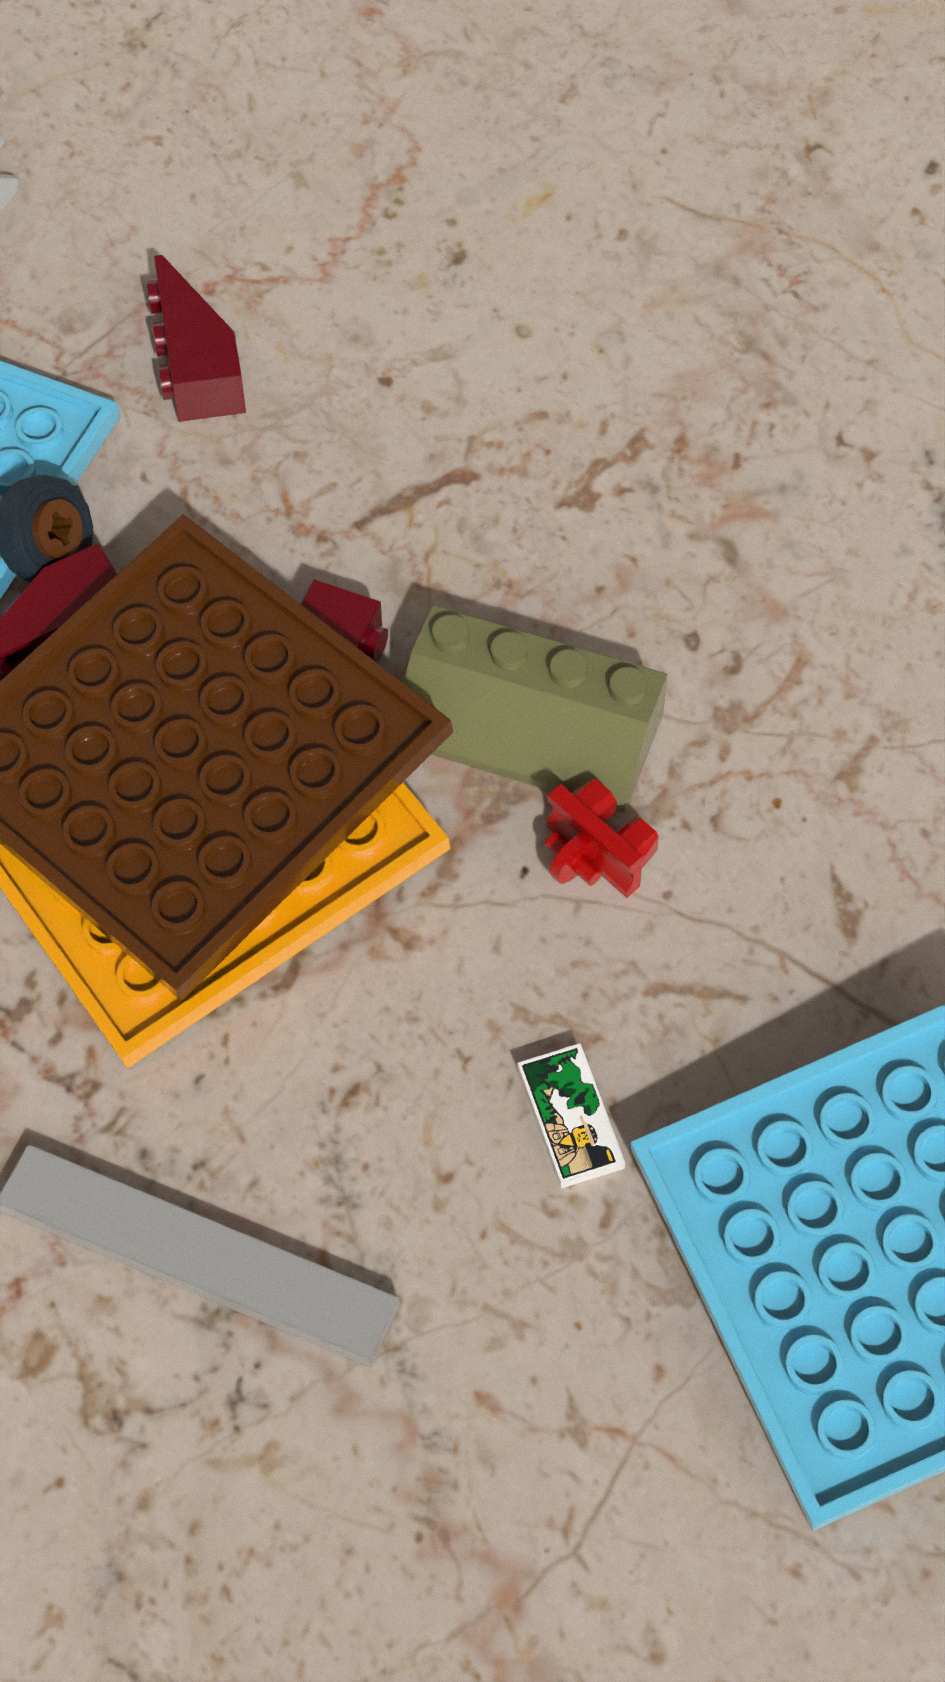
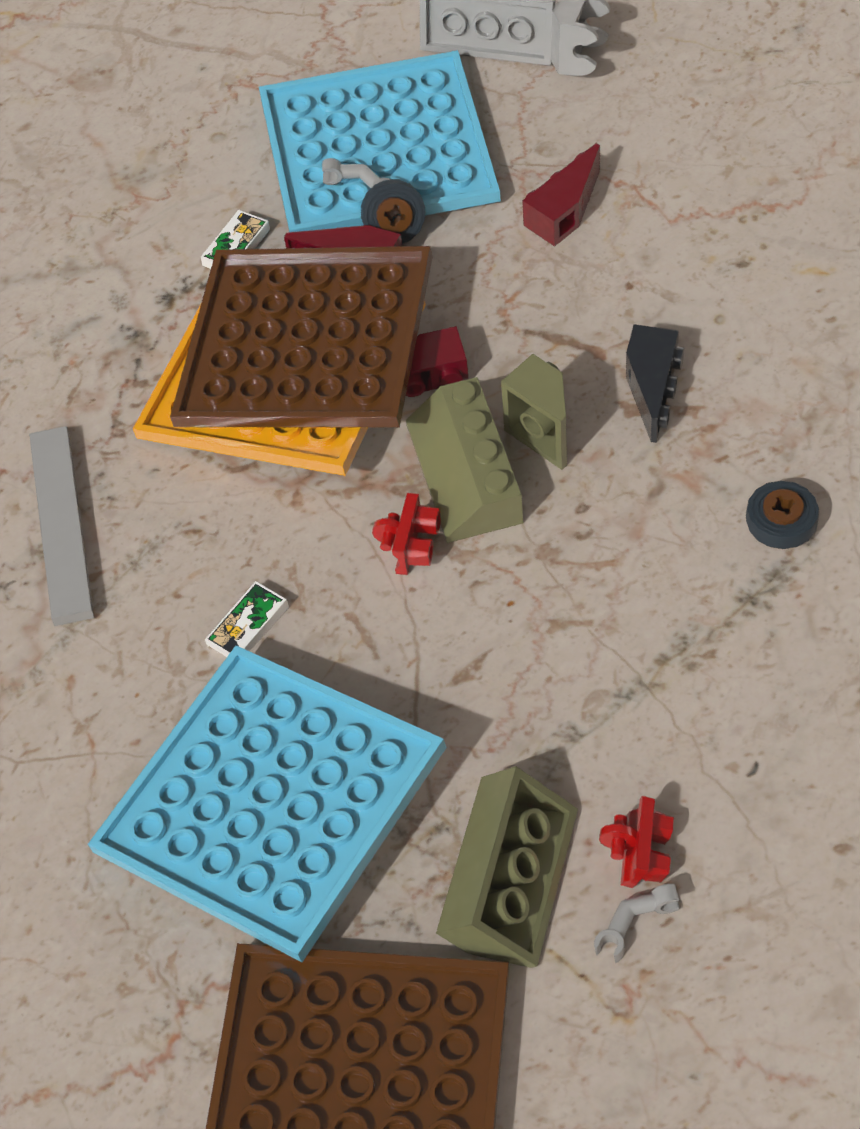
camera: 60 degrees right, 5 degrees down
none -> olive slope [501,354,567,470]
none -> black slope [626,324,684,443]
none -> black wheel [746,481,819,549]

